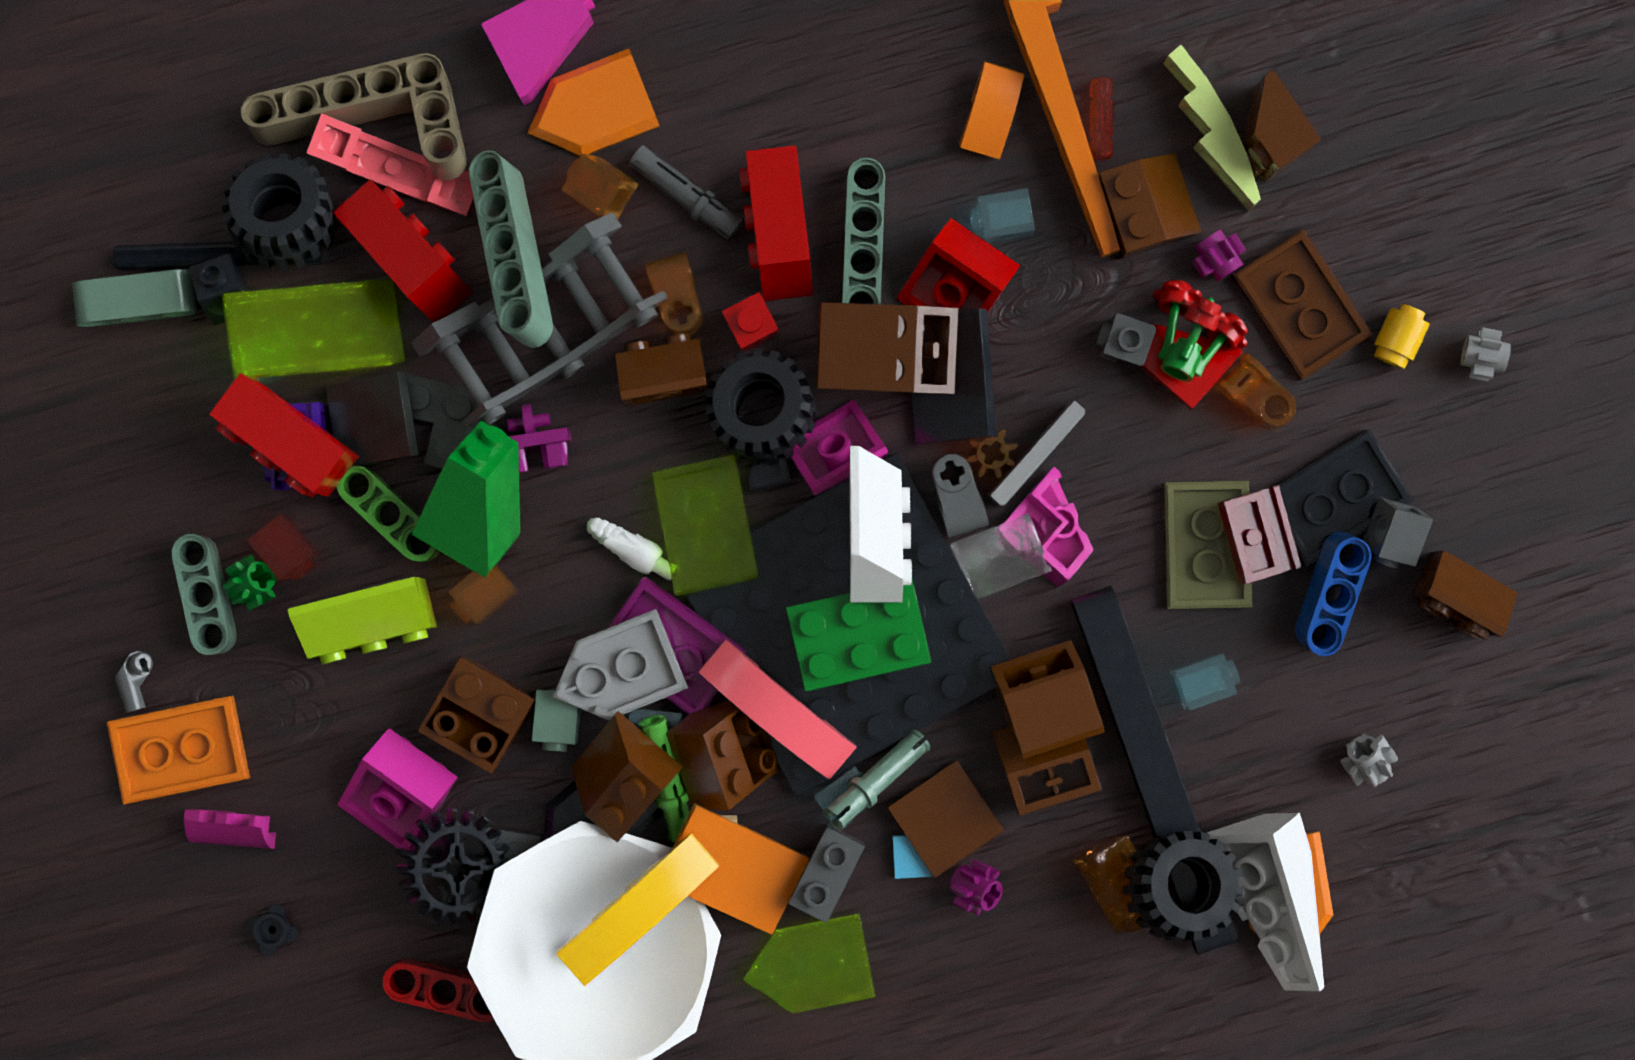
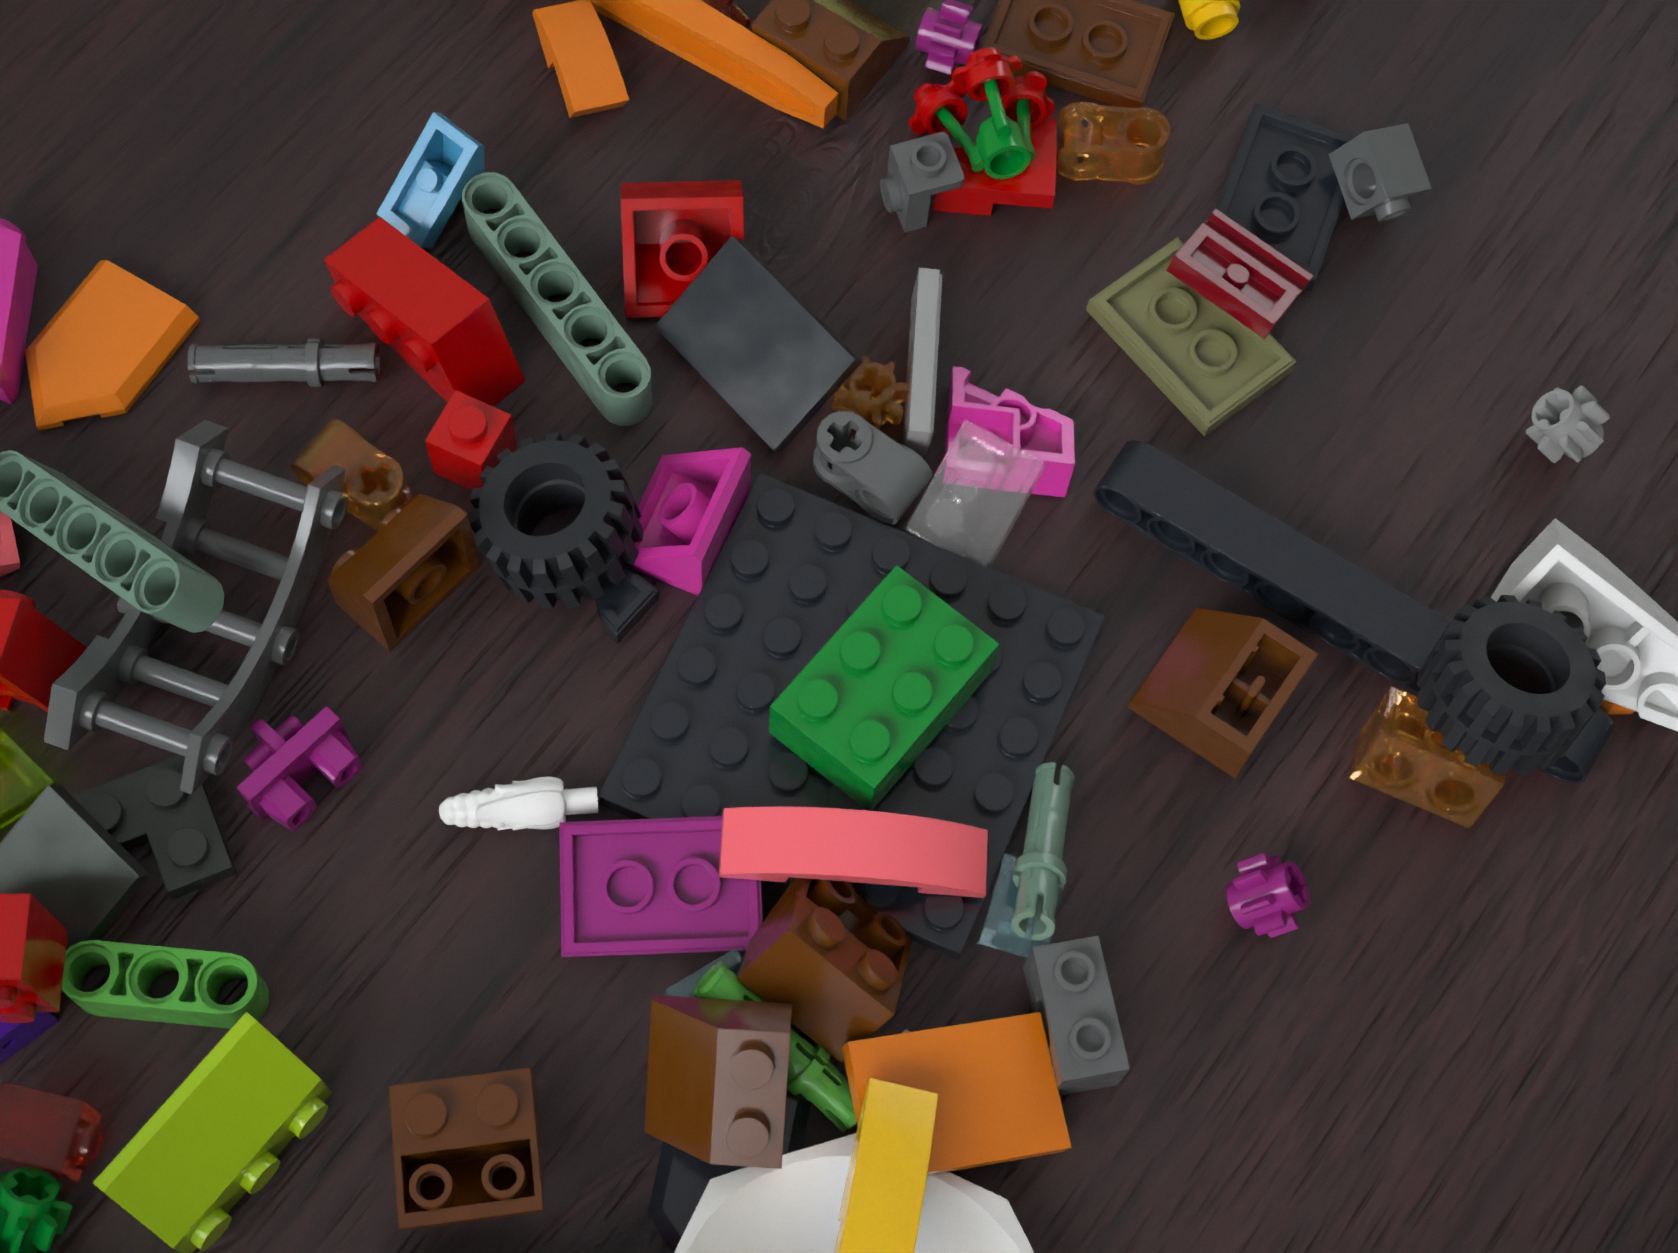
camera: 45 degrees left, 20 degrees down
green slope [412,421,521,578] -> none
clear orange brick [449,565,519,624] -> none
sand green brick [532,689,581,752] -> none
light grey tile [553,609,688,720] -> none
clear orange brick [561,154,639,219] -> none
clear neon green tile [652,455,759,596] -> none
clear neon green tile [743,913,875,1013] -> none
reddish brown slope [816,302,958,394] -> none
white slope [850,446,912,602] -> none
reddish brown tile [886,760,1004,878] -> none
medium azure tile [892,835,933,879] -> none
clear light blue brick [970,188,1035,243] -> none
reddish brown slope [991,640,1105,759] -> none
clear light blue brick [1170,653,1240,711] -> none
blue beam [1295,531,1372,656] -> none
reddish brown slope [1410,550,1518,640] -> none
none -> dark azure slope [376,112,485,248]

